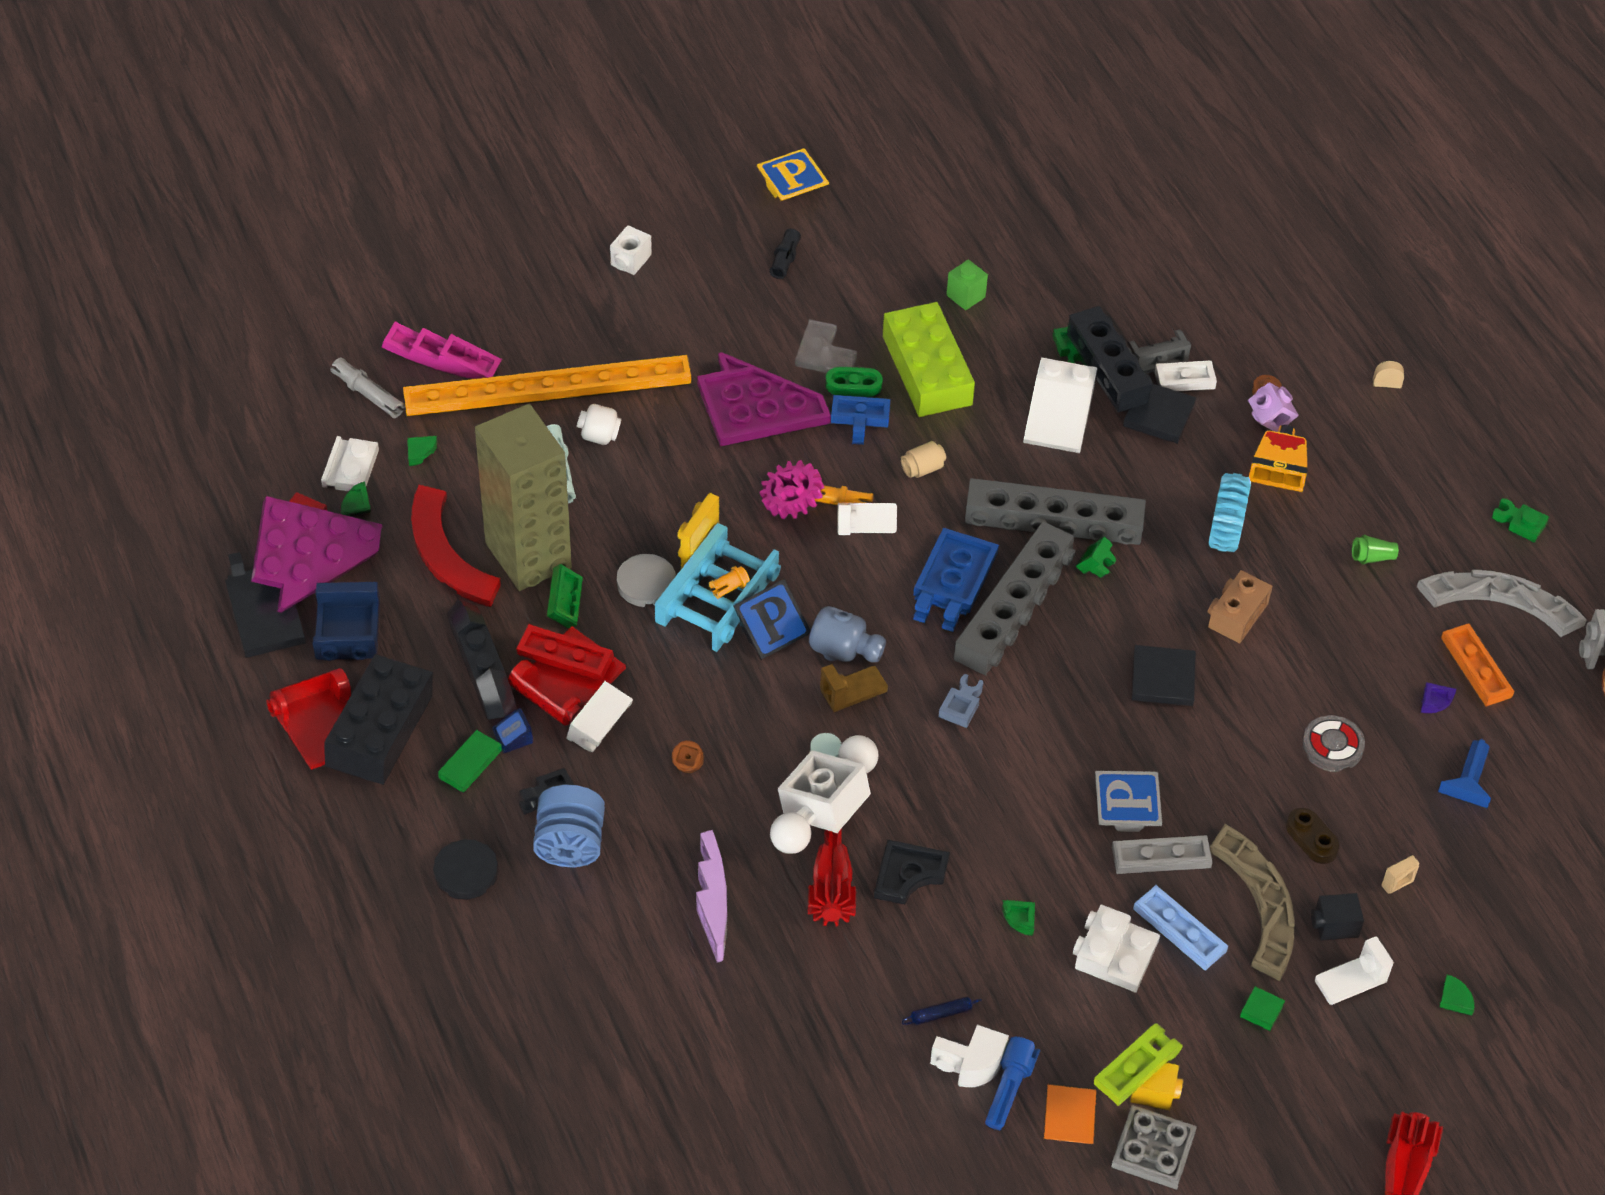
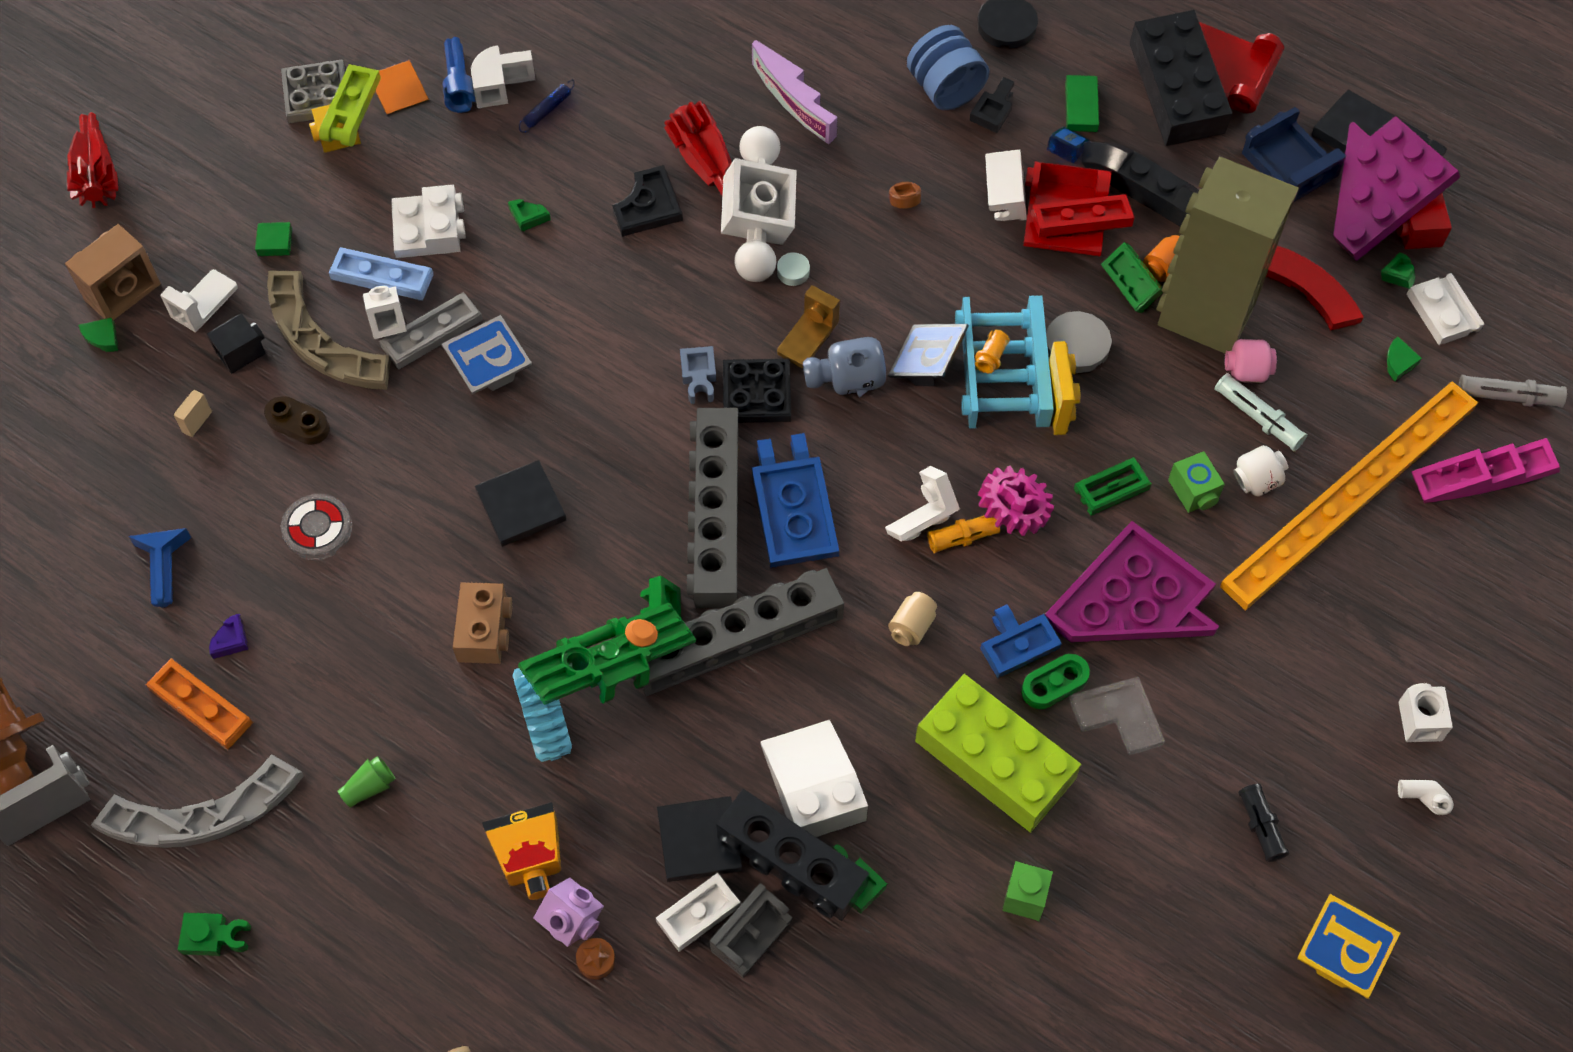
camera: 150 degrees right, 10 degrees up
none -> medium nougat brick [65,224,161,320]
none -> white brick [363,286,407,339]
none -> green piece [518,602,696,705]
none -> black tile [723,359,791,423]
none -> green tile [1074,457,1152,516]
none -> orange brick [1143,235,1180,282]
none -> bright green brick [1168,451,1225,513]
none -> white arm [1398,780,1454,815]

